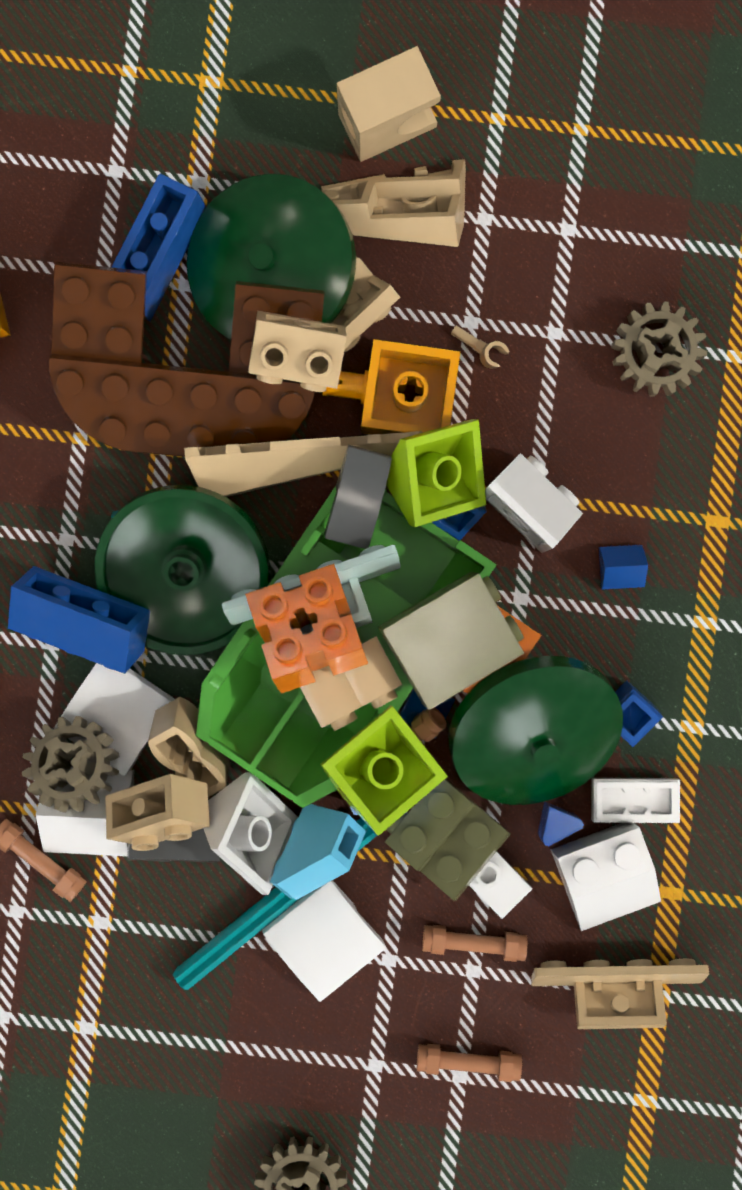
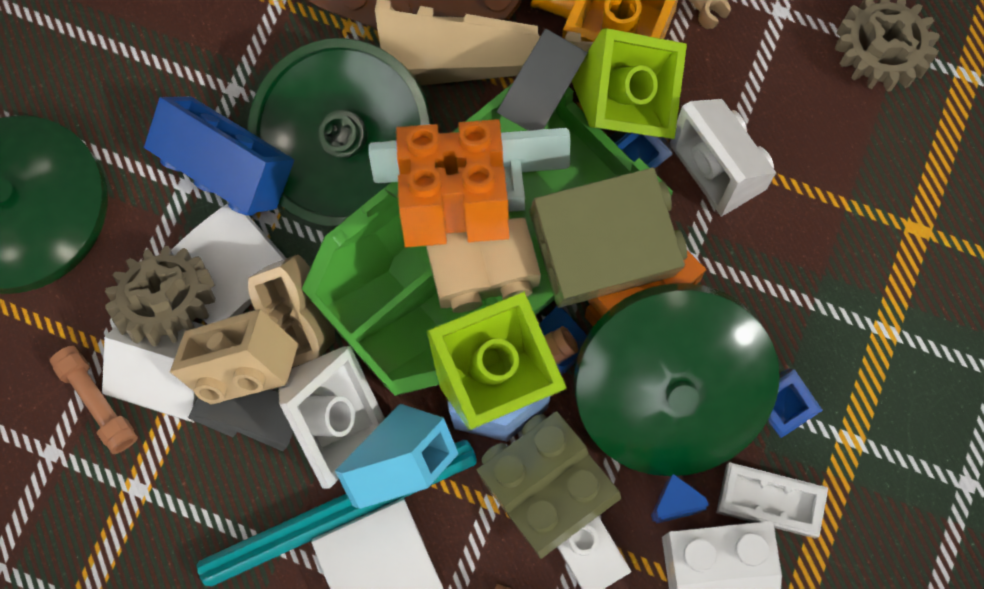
camera: 20 degrees right, 15 degrees down
blue slope [599,545,648,590] -> none

